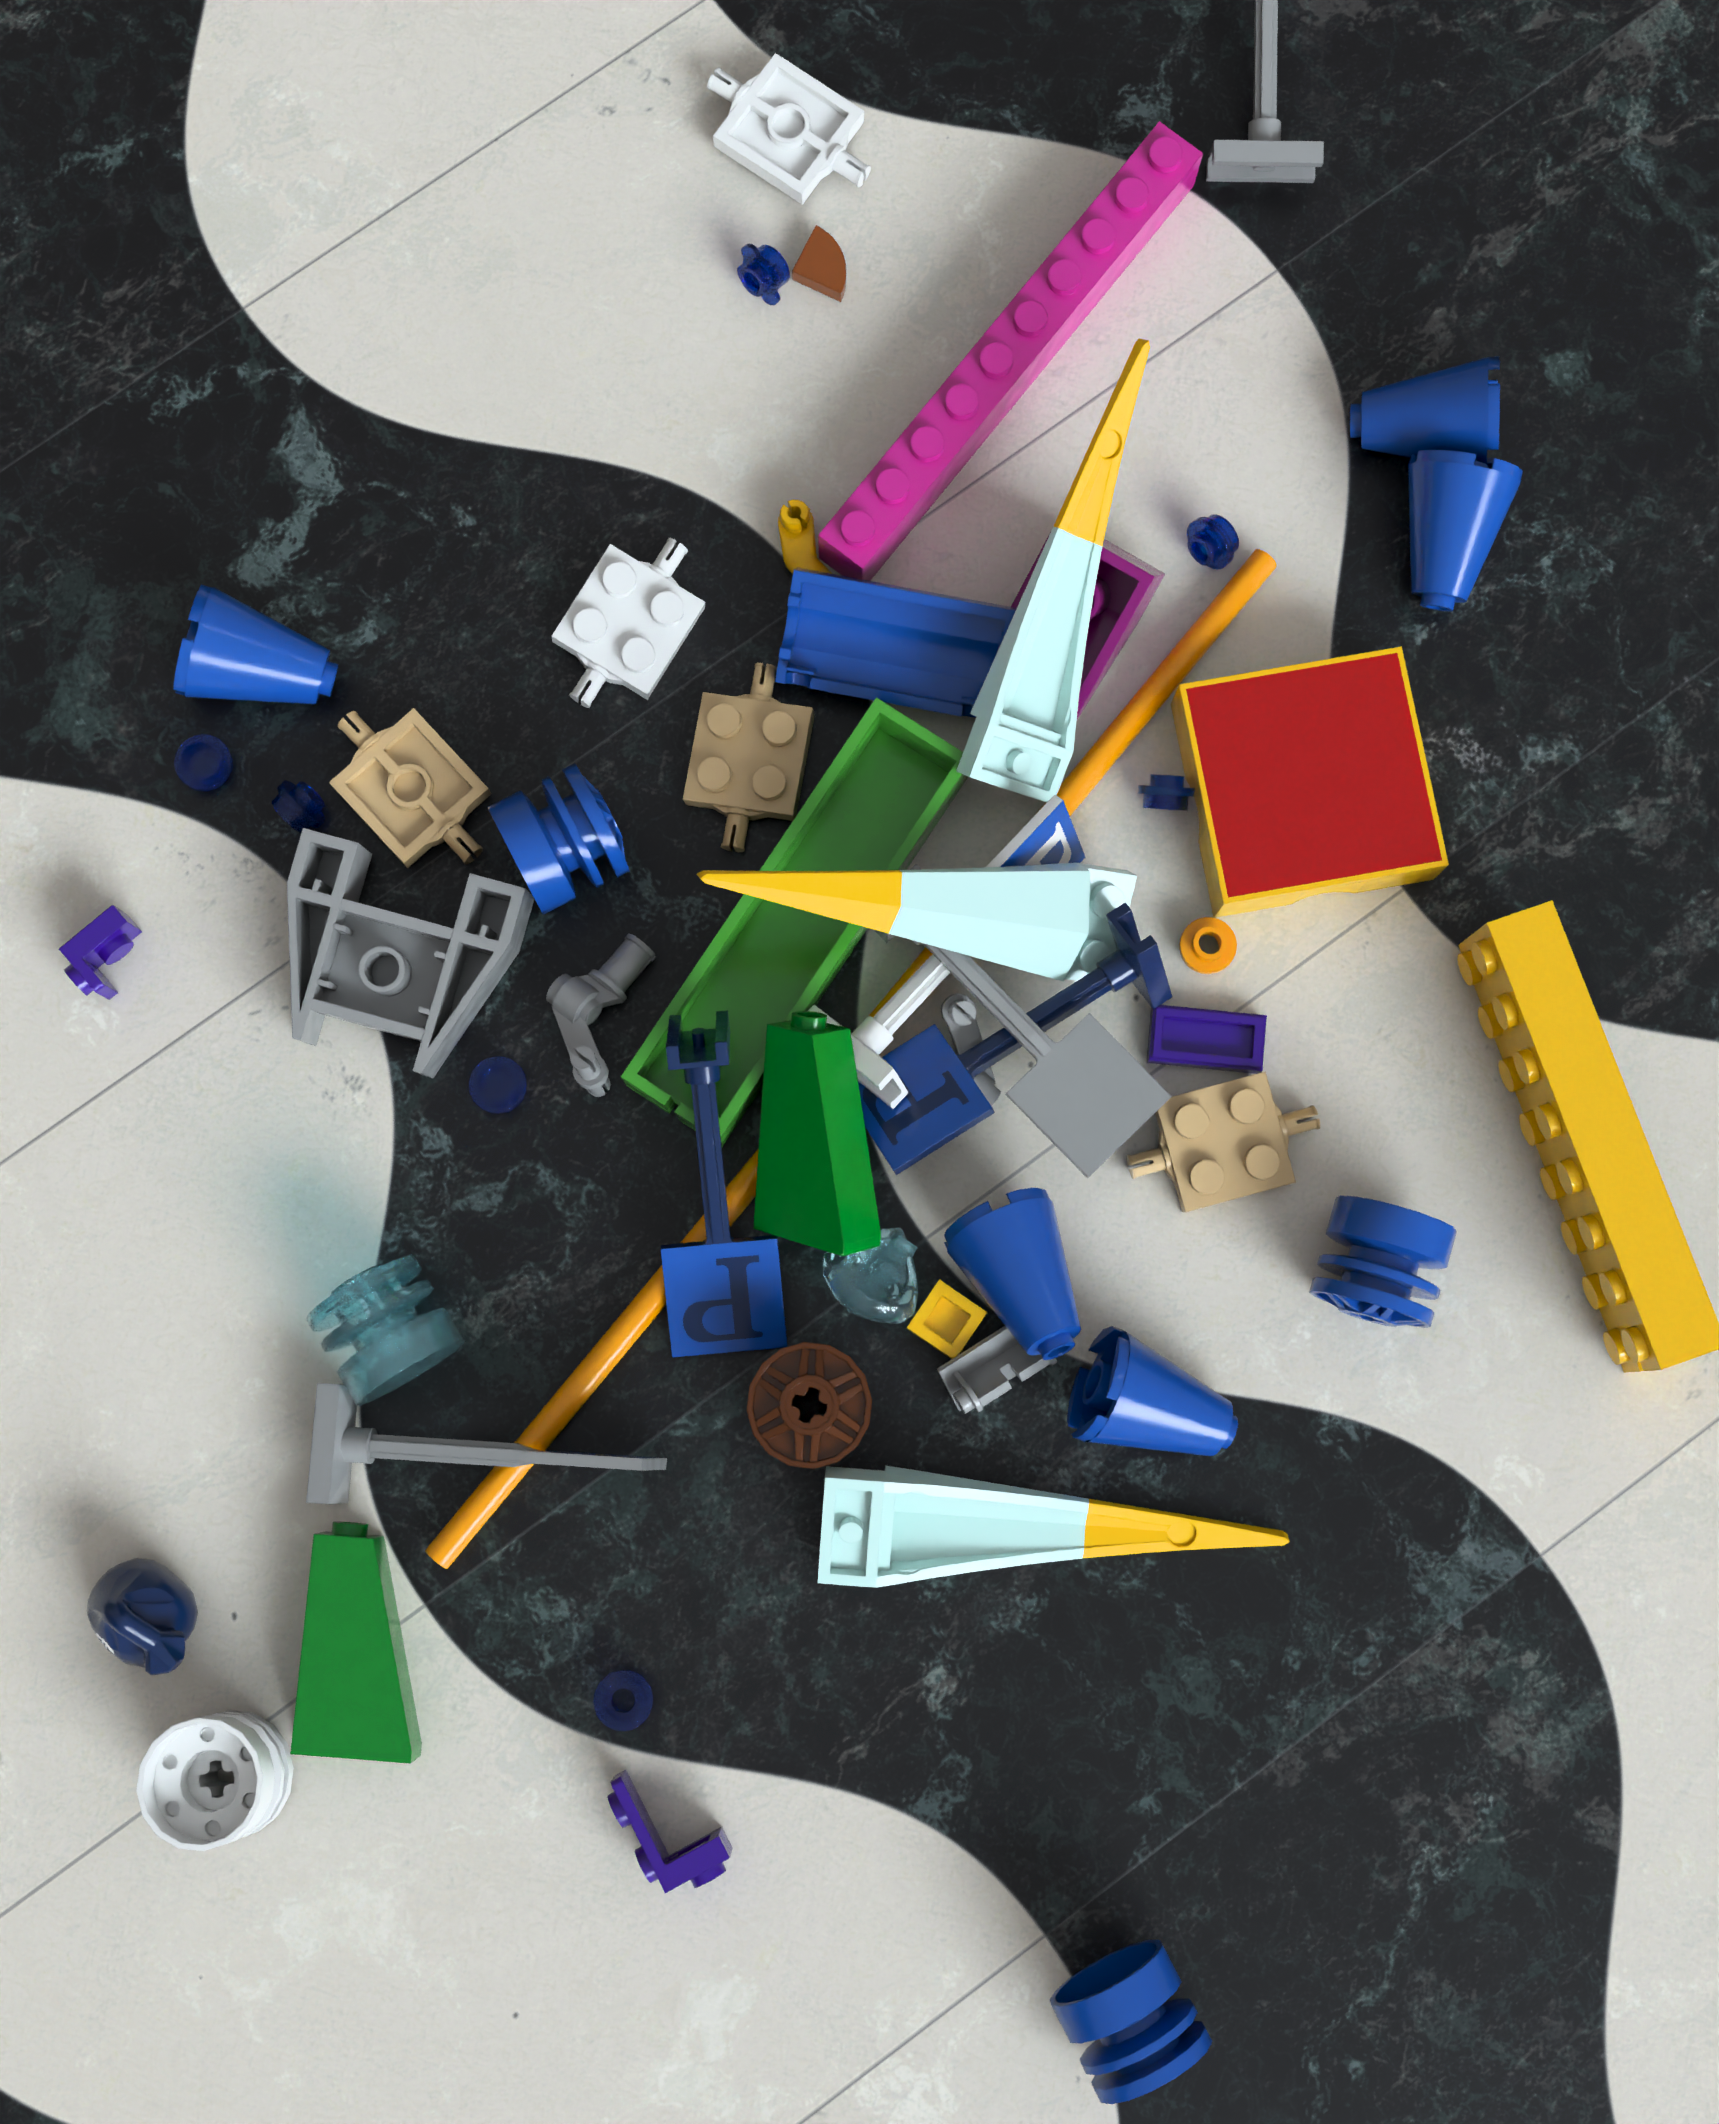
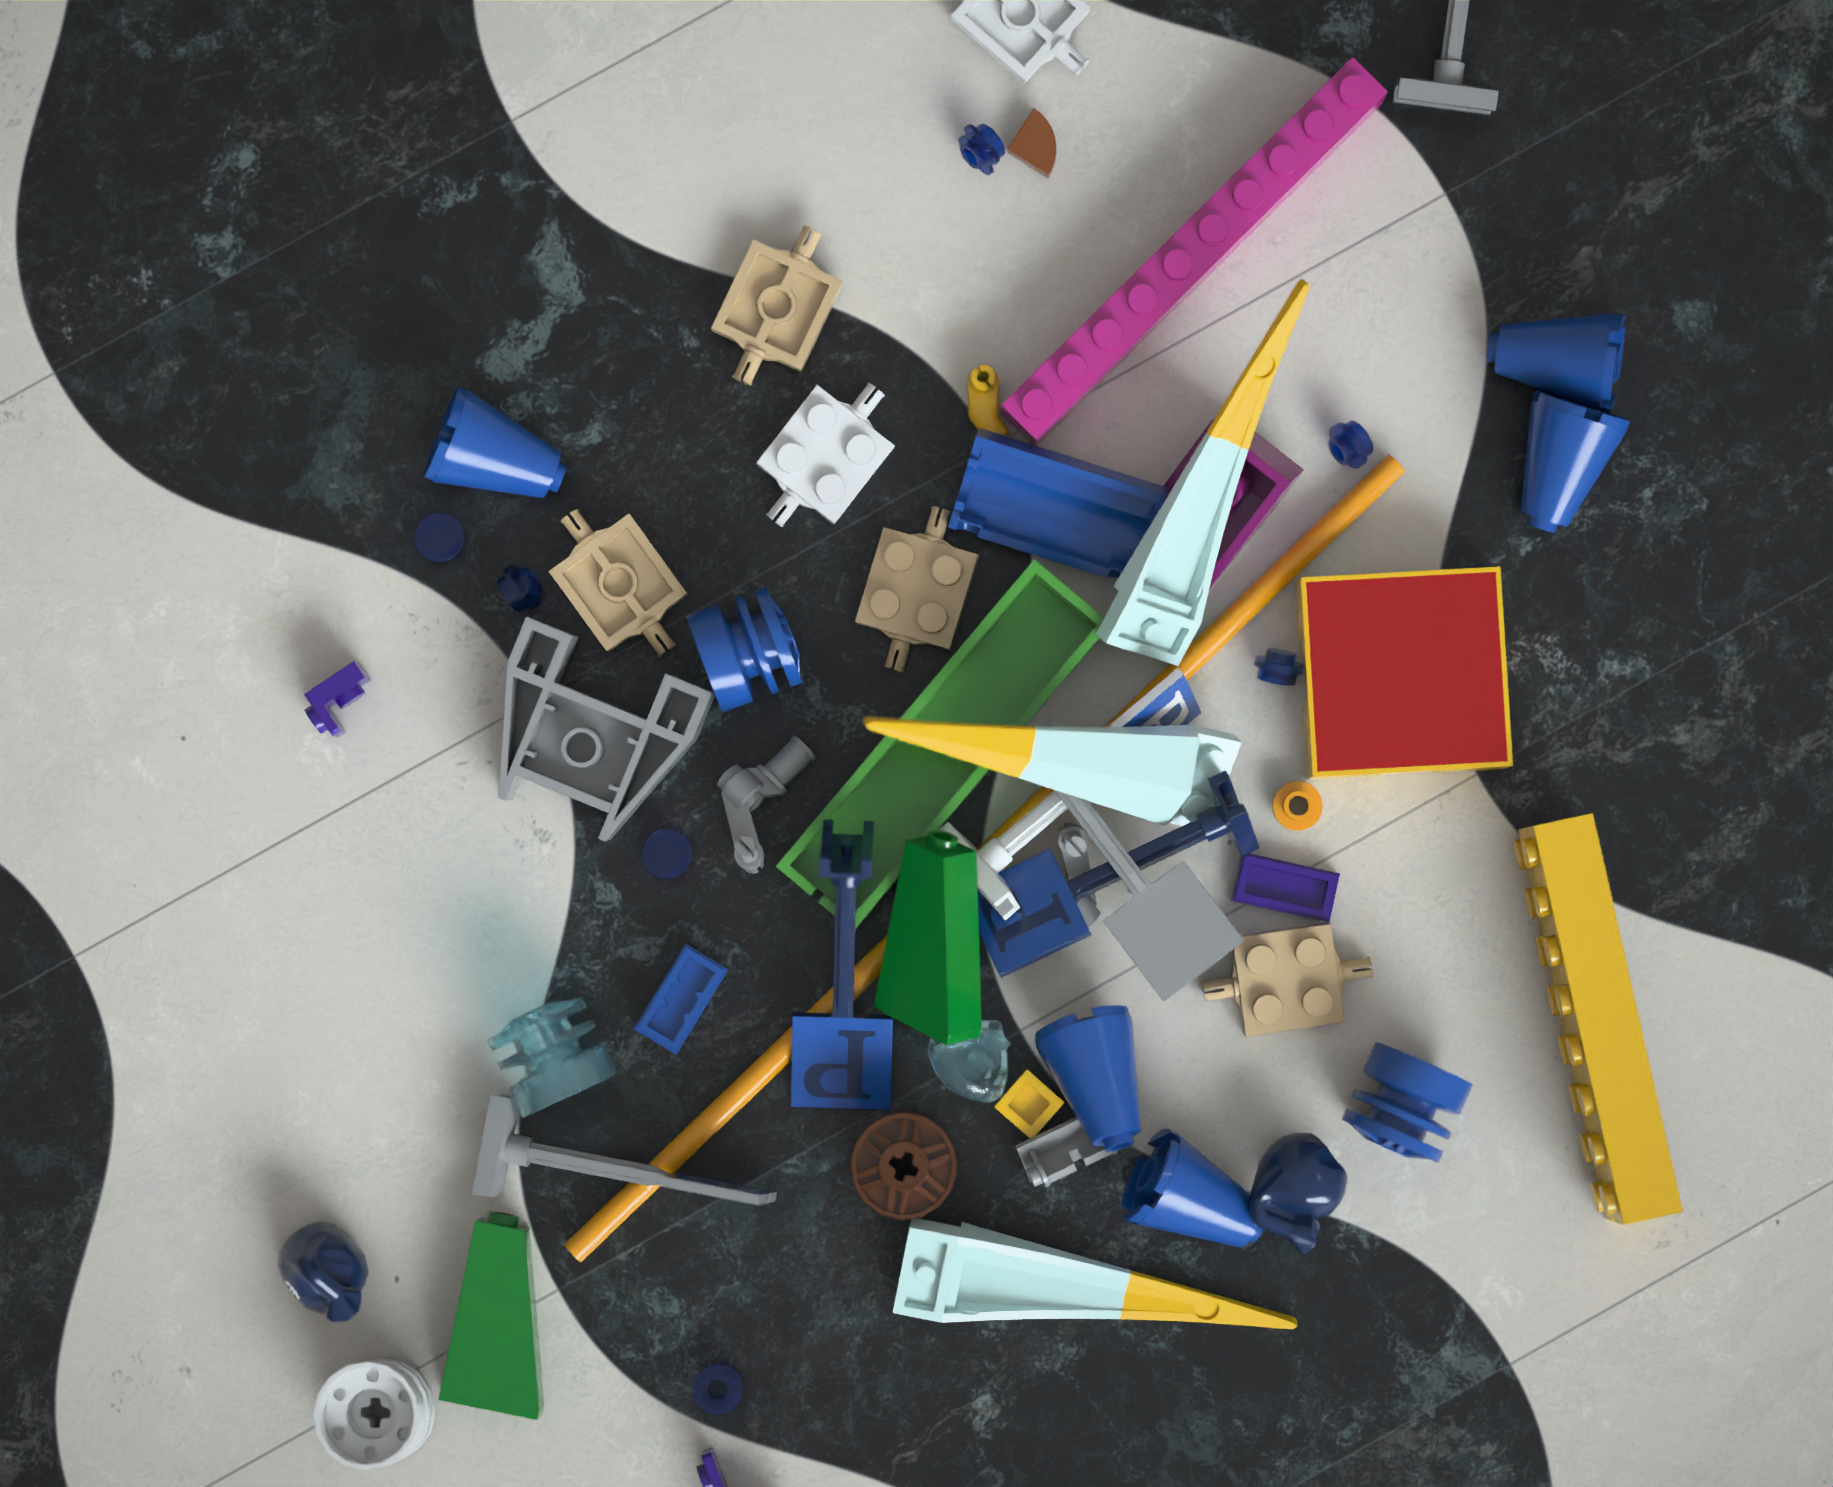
camera: 10 degrees right, 5 degrees up
none -> blue plate [634,943,729,1055]
none -> tan plate [711,225,843,386]
none -> dark blue piece [1249,1133,1347,1255]

